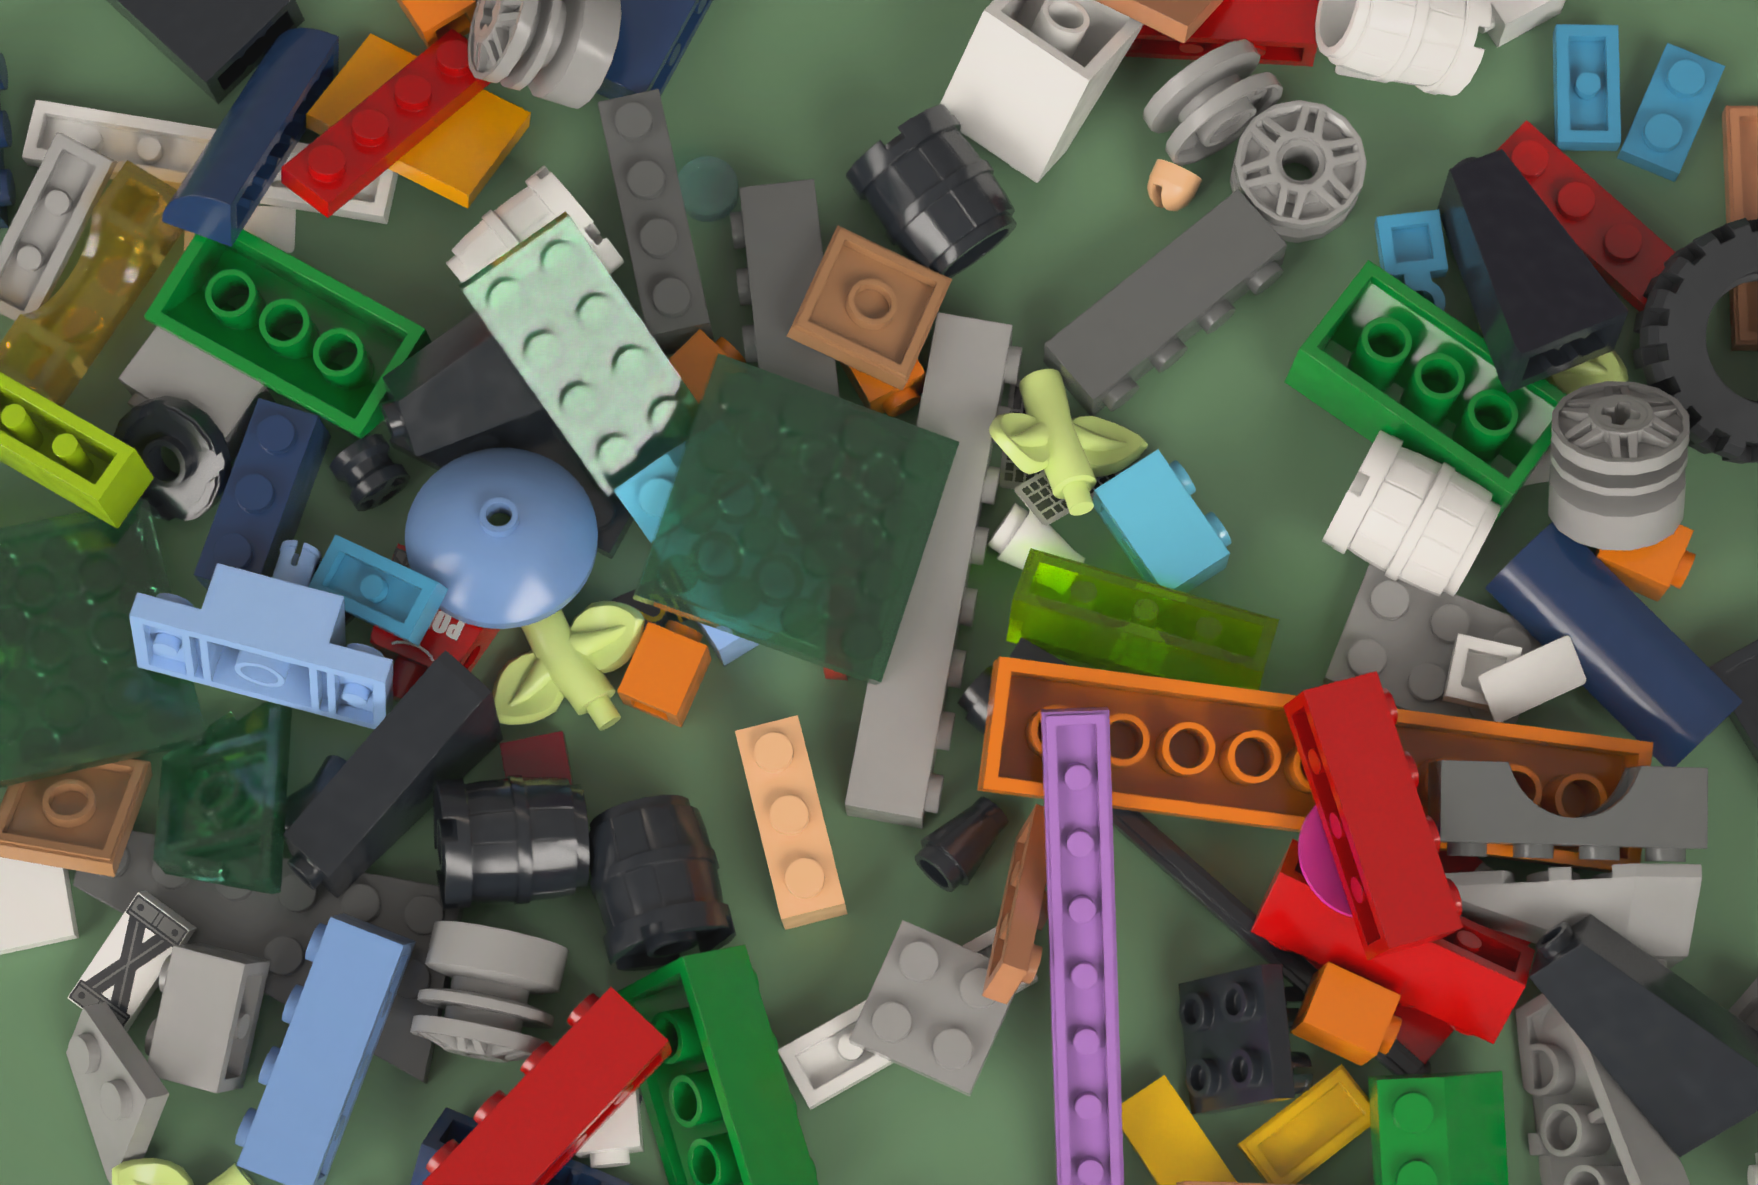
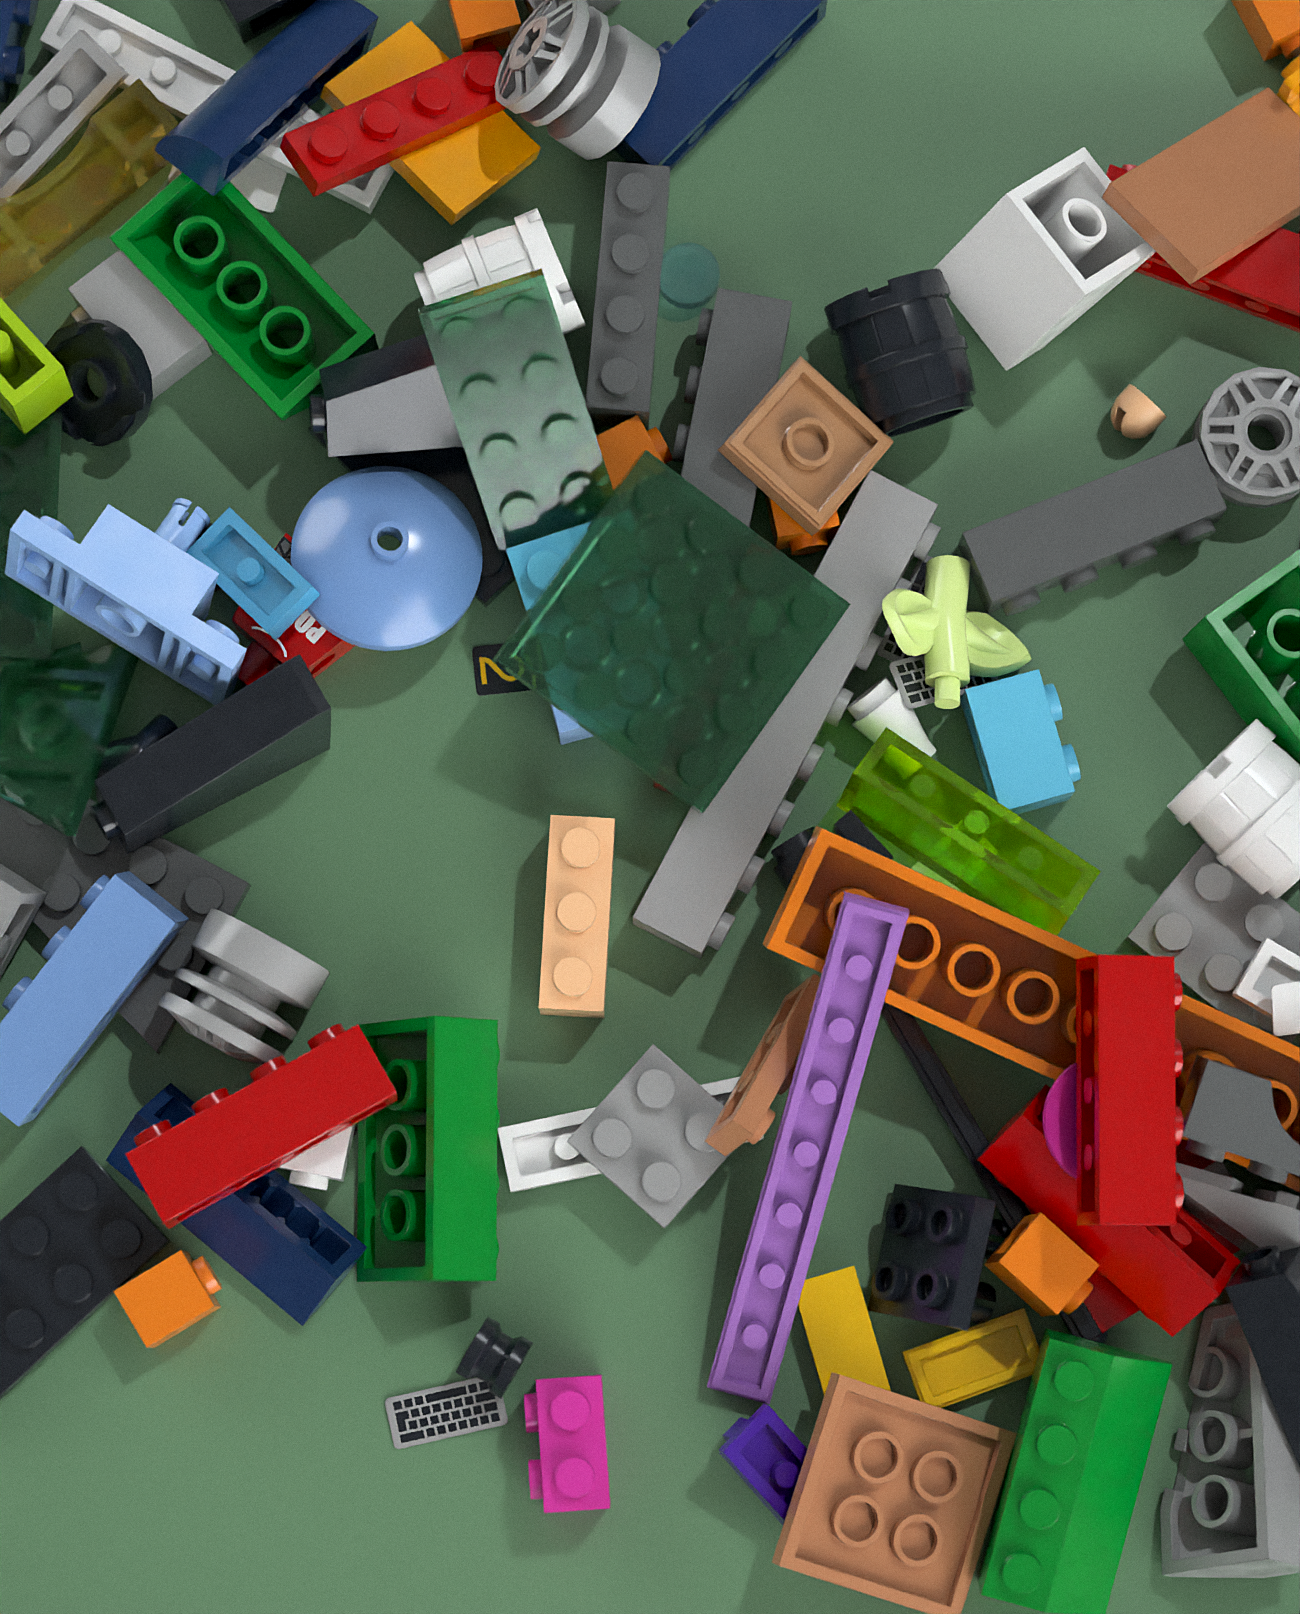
camera: 10 degrees right, 5 degrees up
dark blue brick [193,398,331,591] -> none
black wheel [329,434,410,511] -> none
black piece [433,775,590,909] -> none
yellowish green plant [492,600,645,731] -> none
dark red tile [499,731,574,785] -> none
black piece [589,795,736,971] -> none
orange brick [617,620,712,728] -> none
black cone [915,796,1009,892] -> none
light grey wheel [1143,39,1283,166] -> none

